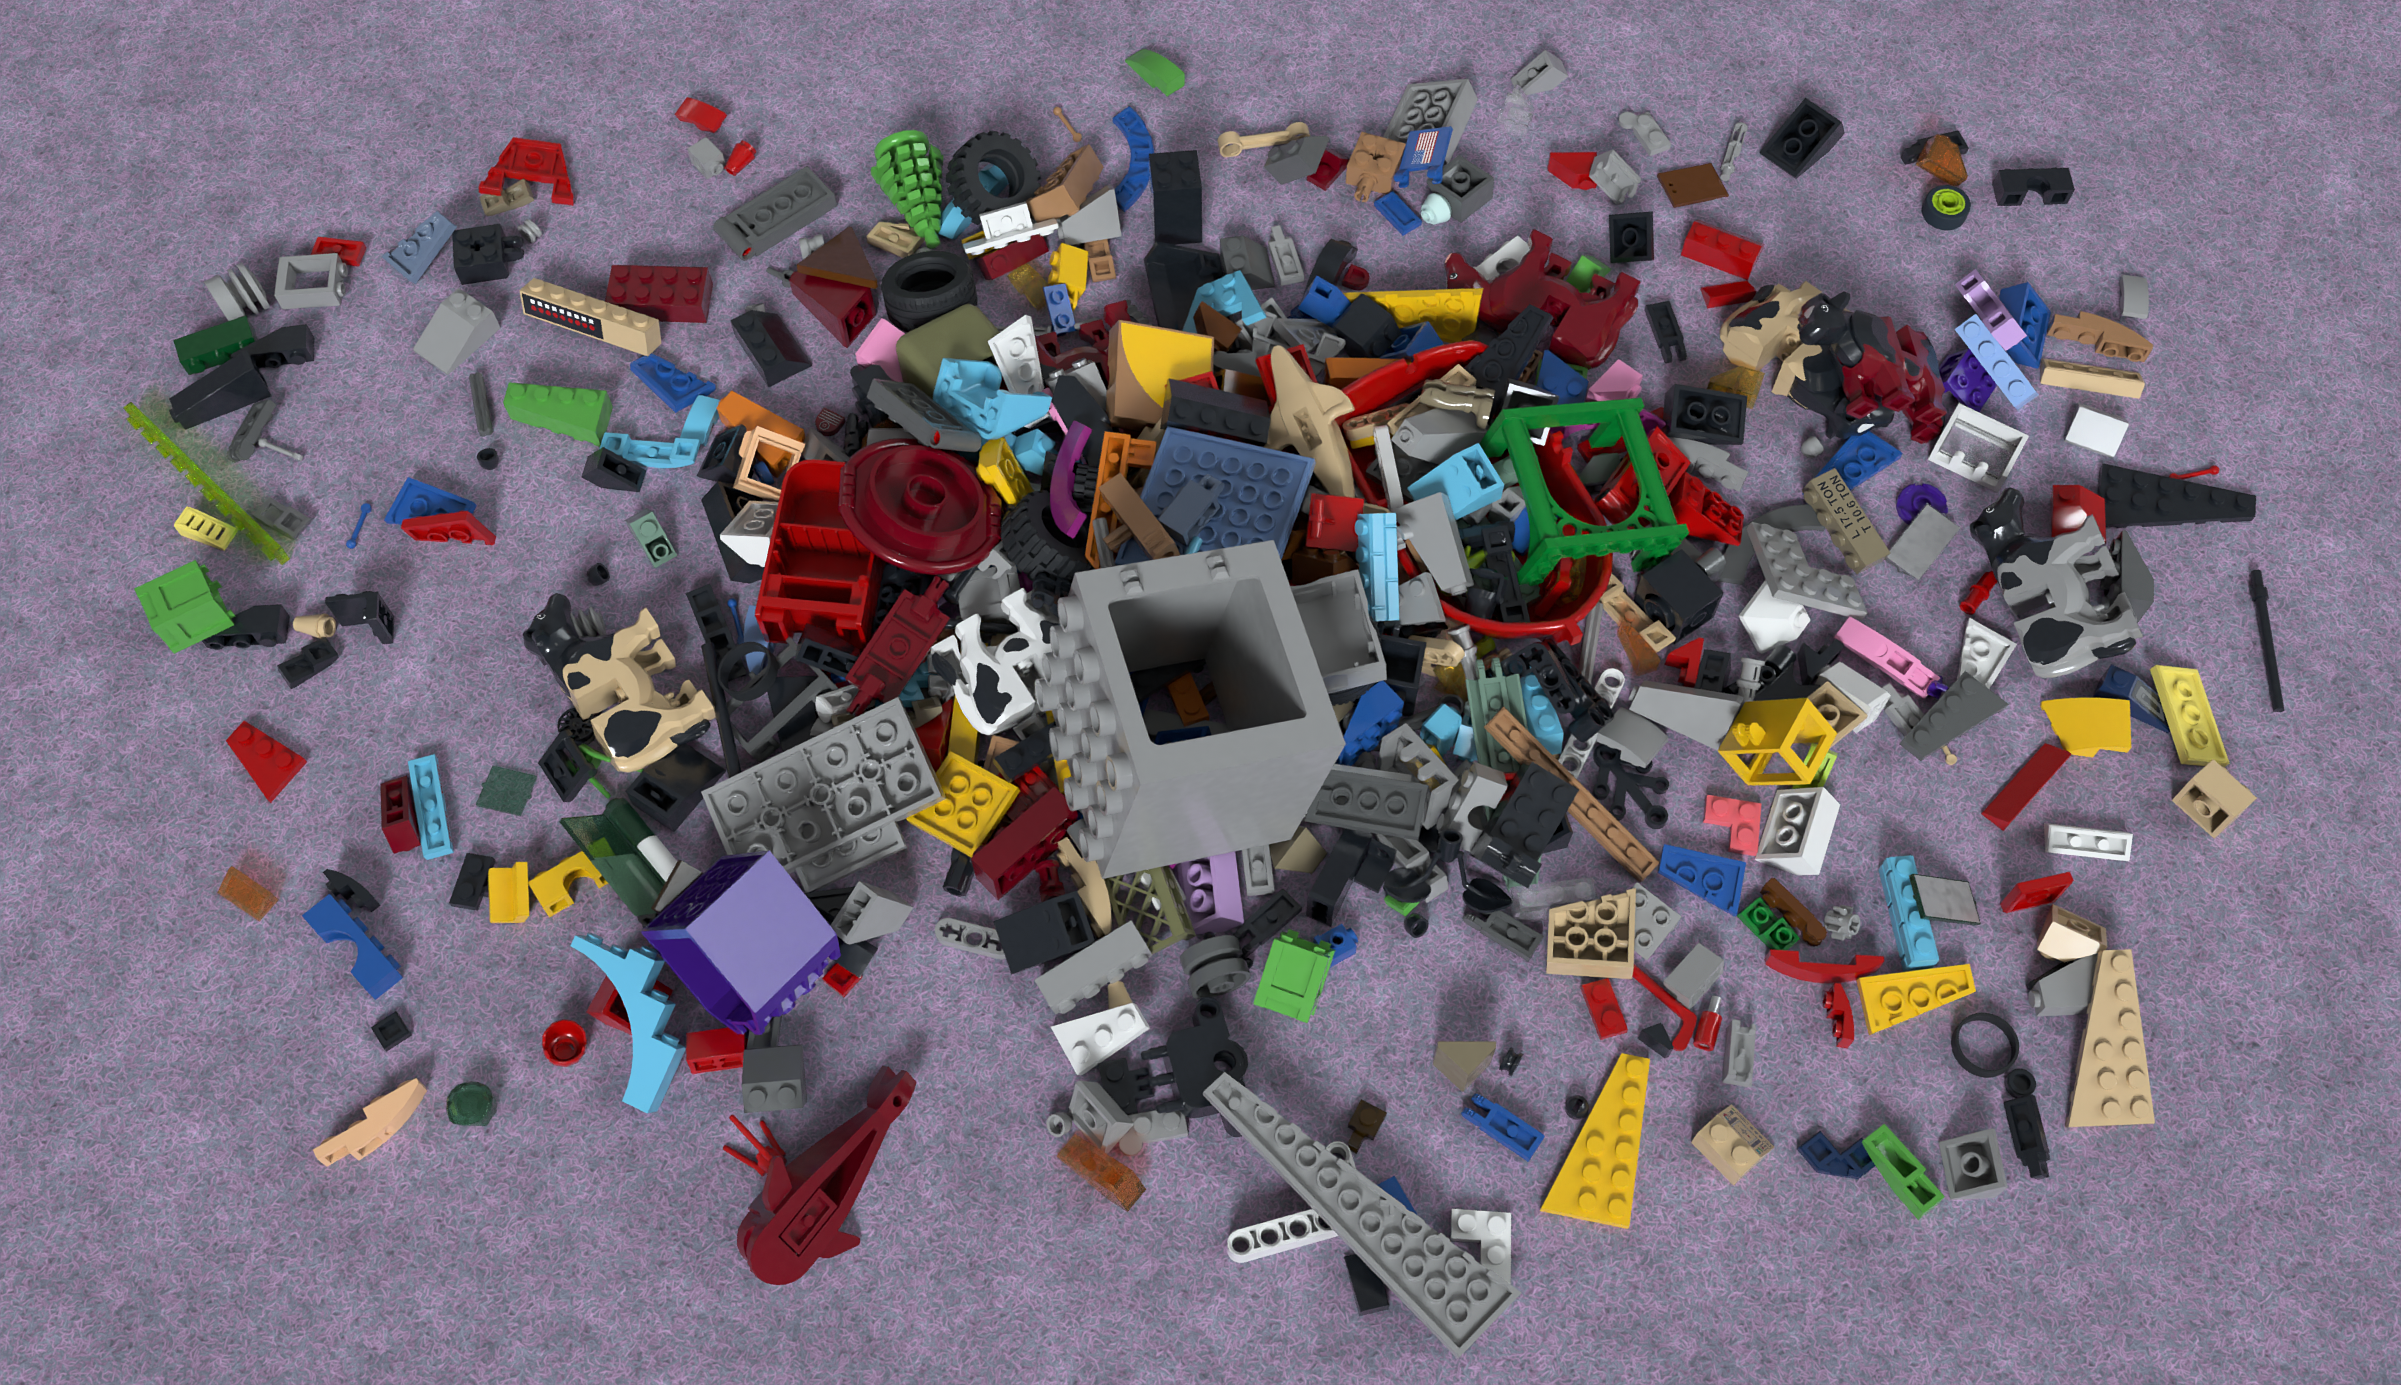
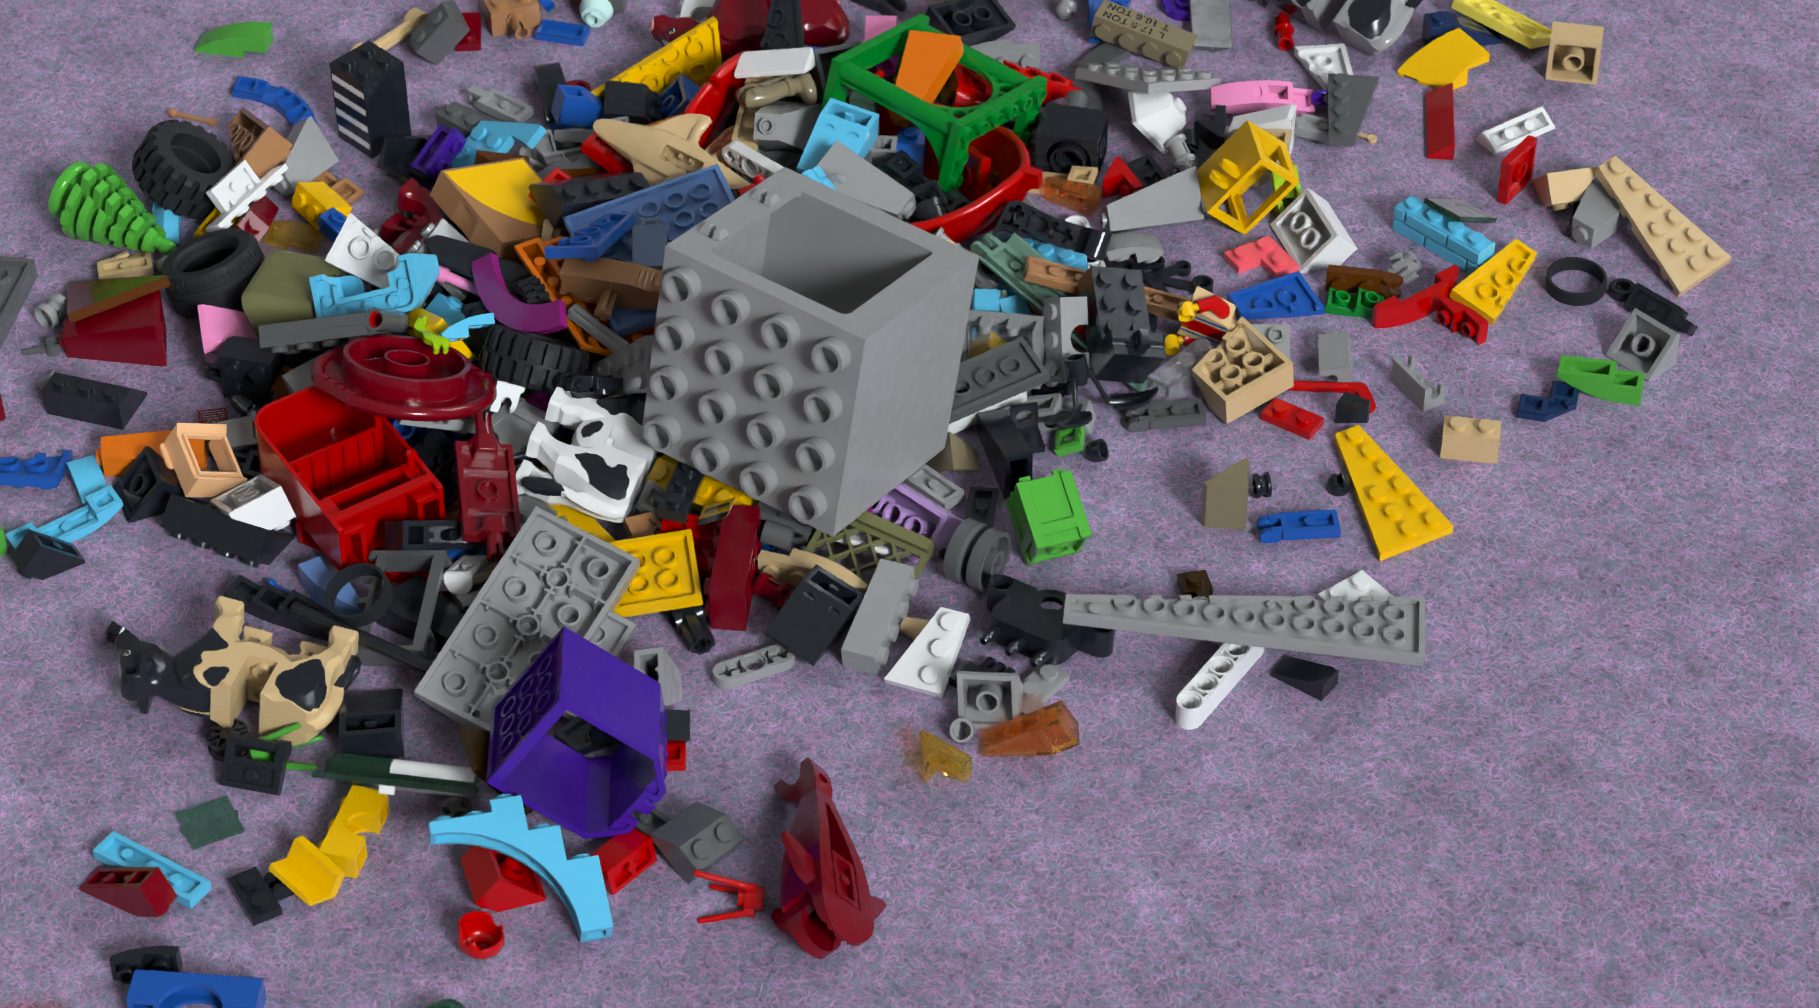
camera: 40 degrees left, 20 degrees down
sand green slope [624,508,677,568] -> none
red piece [1693,996,1722,1051] -> none
none -> dark purple bracket [411,124,467,182]
none -> lime hair [414,315,449,355]
none -> medium azure slope [437,313,495,342]
none -> blue wing [544,213,636,262]
none -> sticker [695,497,736,526]
none -> white slope [734,47,816,78]
none -> orange slope [888,30,964,127]
none -> clear yellow slope [919,729,972,783]
none -> torso [1164,286,1237,355]

